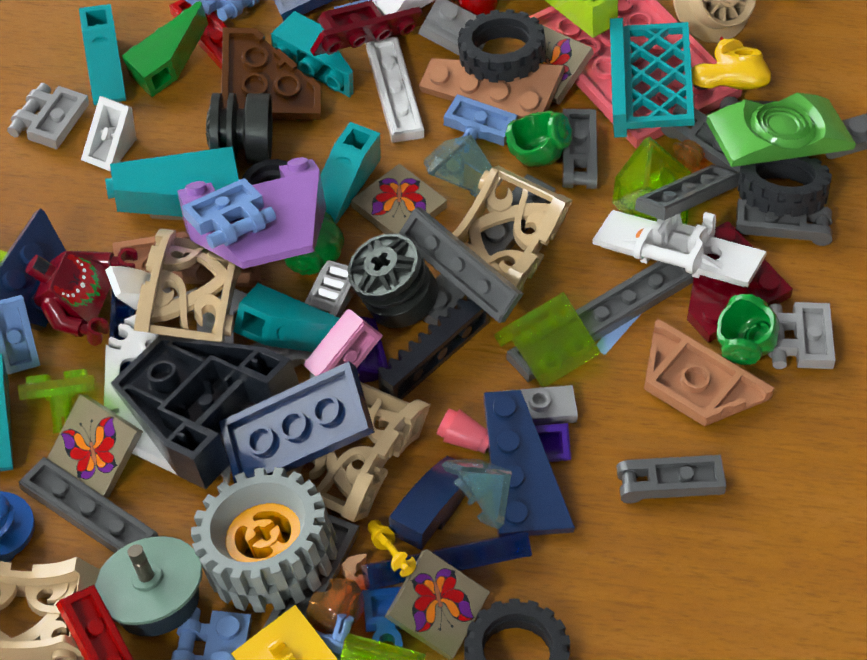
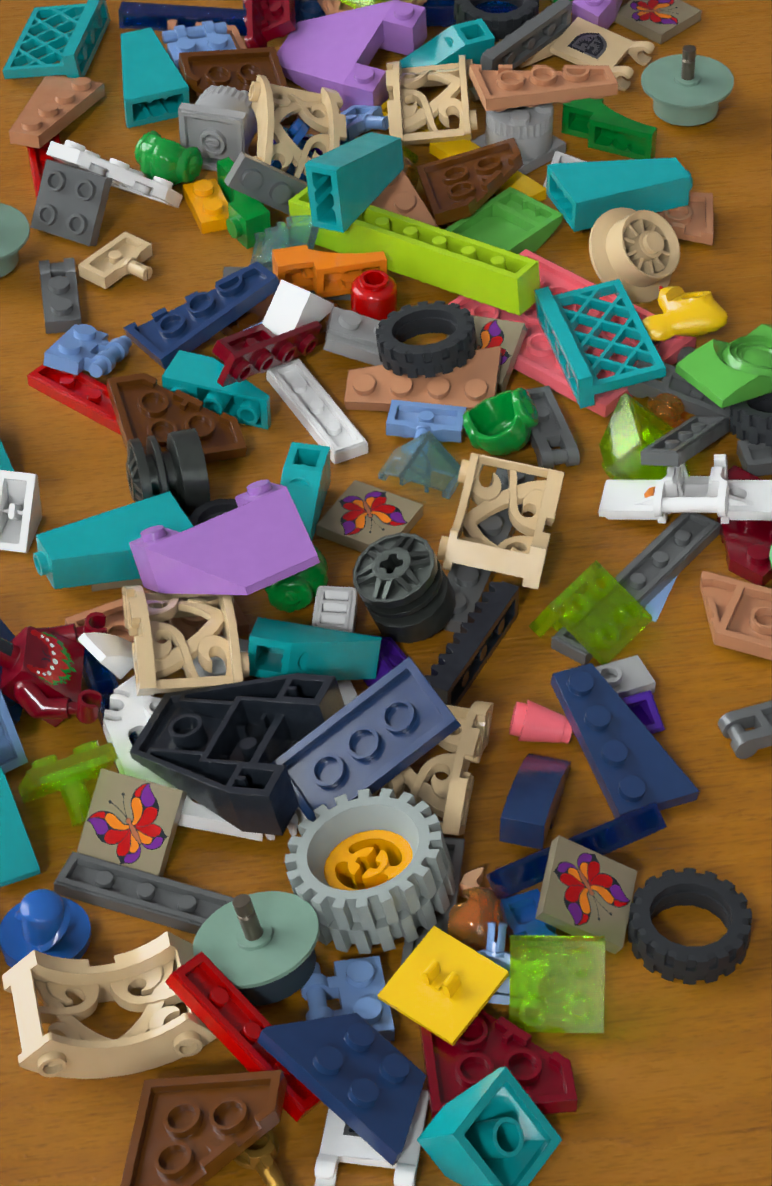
camera: 15 degrees left, 10 degrees down
green slope [122,1,208,97] -> none
medium blue plate [182,178,276,249] -> none
bright pink slope [304,309,383,376] -> none
yellow piece [368,520,416,577] -> none
dark grey tile [399,207,524,323] -> none
clear light blue slope [442,459,512,529] -> none

